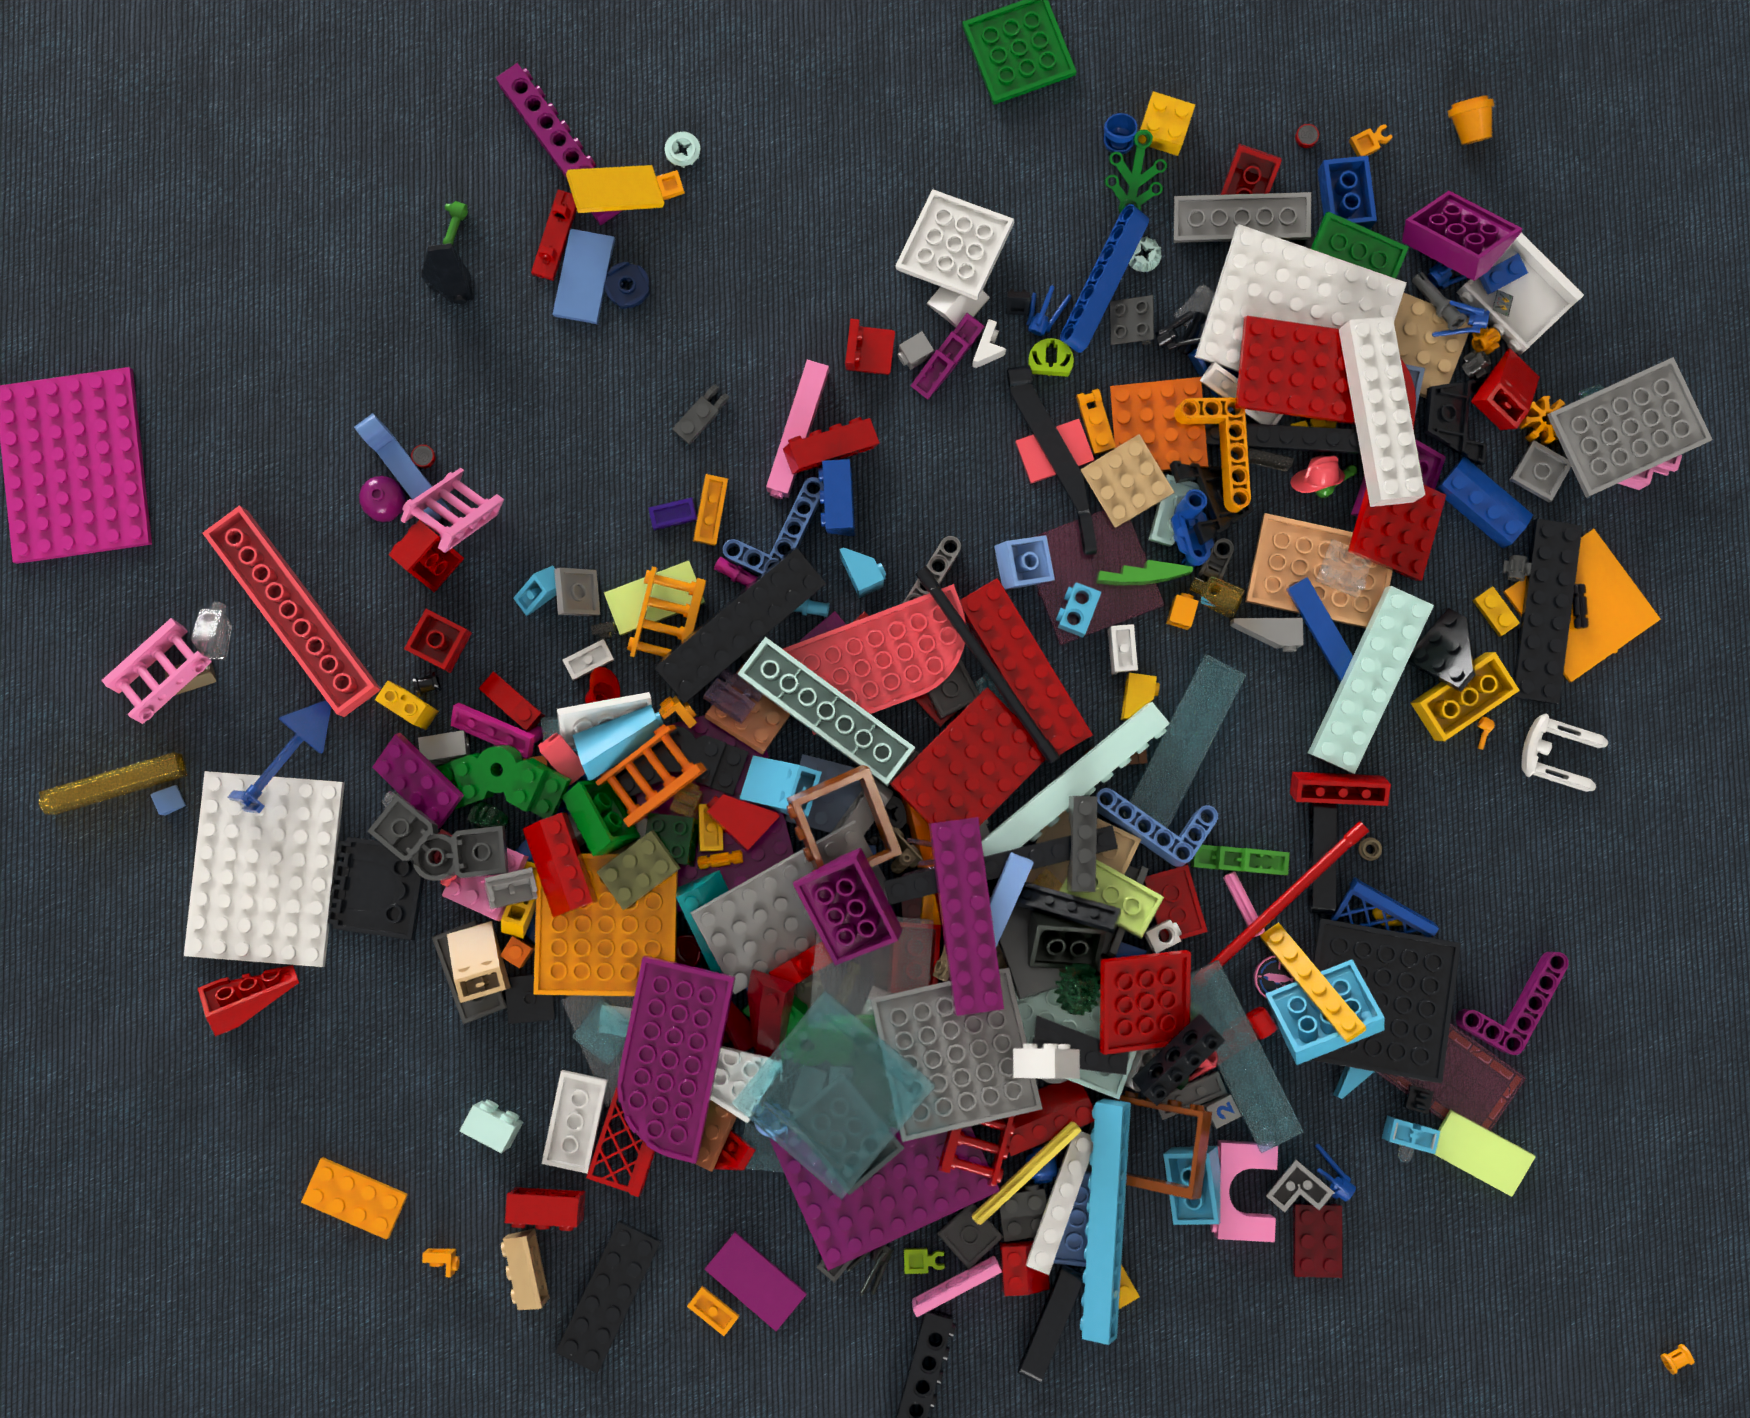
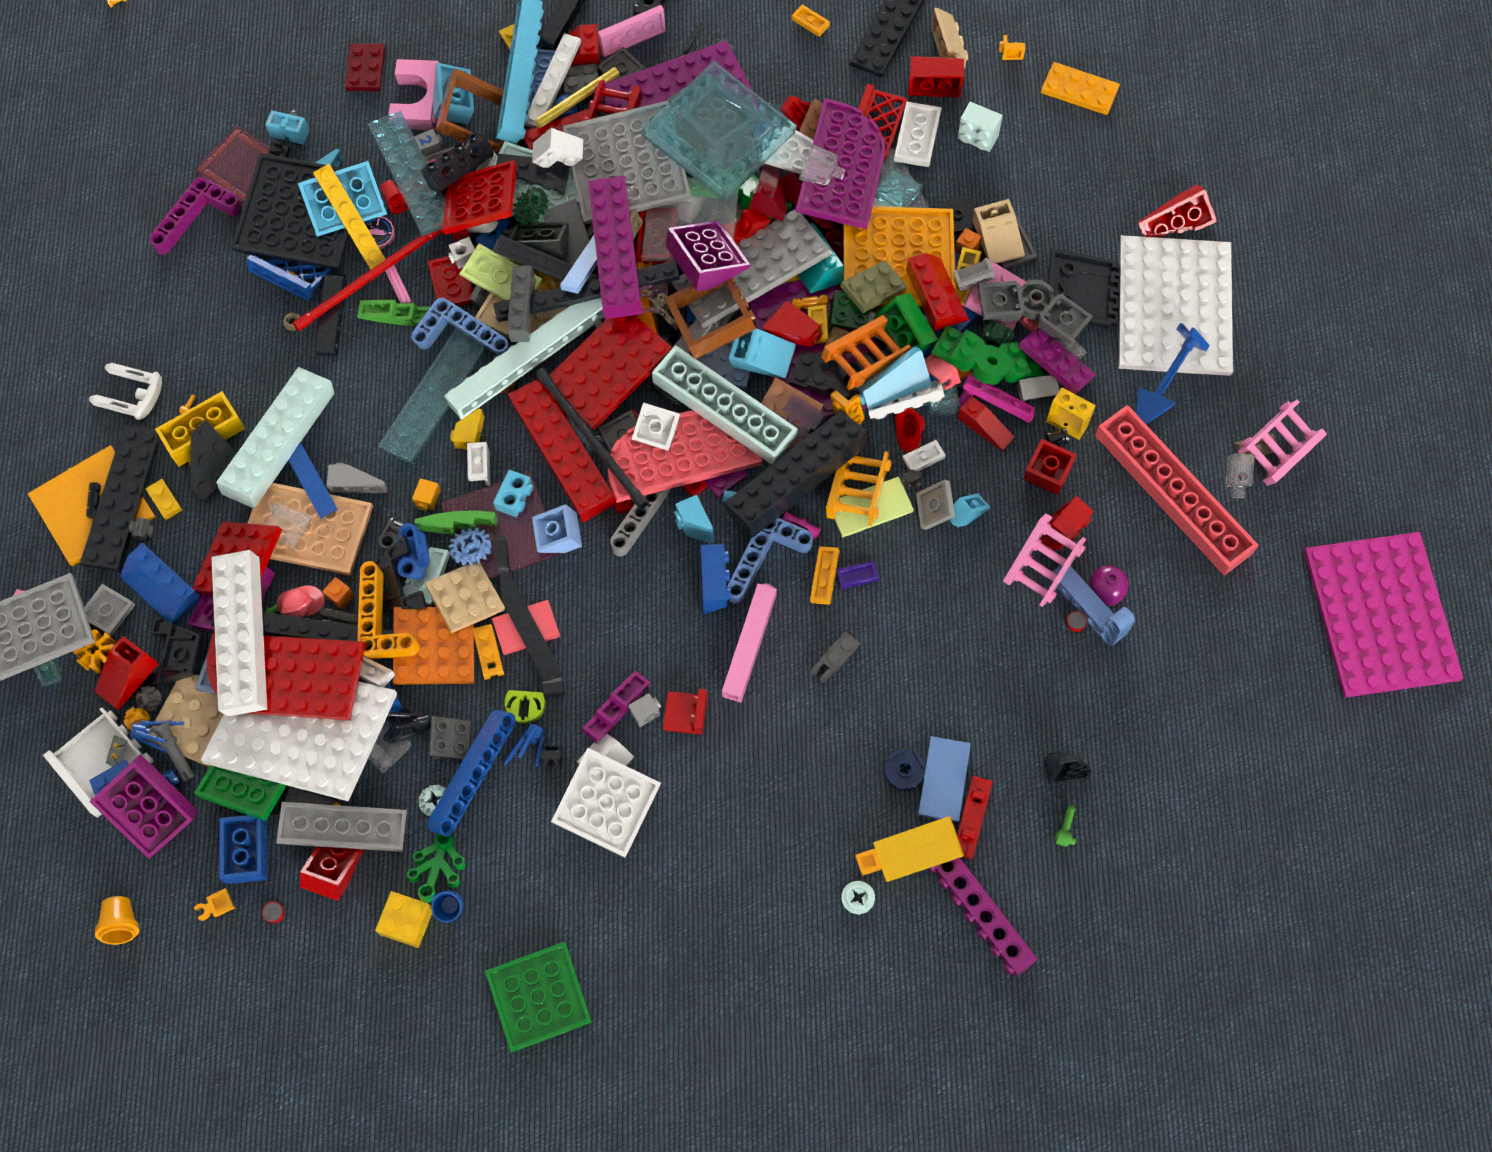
camera: 175 degrees left, 15 degrees down
clear yellow brick [38,752,188,815] -> none
medium blue slope [150,785,186,816] -> none
magenta tile [704,1231,807,1331] -> none
red brick [783,417,880,475] -> none
lime plate [904,1248,945,1274] -> none
white slope [972,319,1006,368] -> none
clear yellow torso [1190,576,1245,619] -> none
light grey brick [1266,1159,1334,1212] -> none
red brick [1290,772,1391,806] -> none
blue plant [1315,1144,1356,1201] -> none
yellowish green tile [1434,1109,1535,1197] -> none
none -> orange brick [322,577,355,610]
none -> medium blue gear [449,527,492,566]
none -> white slope [632,403,680,451]
none -> clear torso [799,144,845,185]

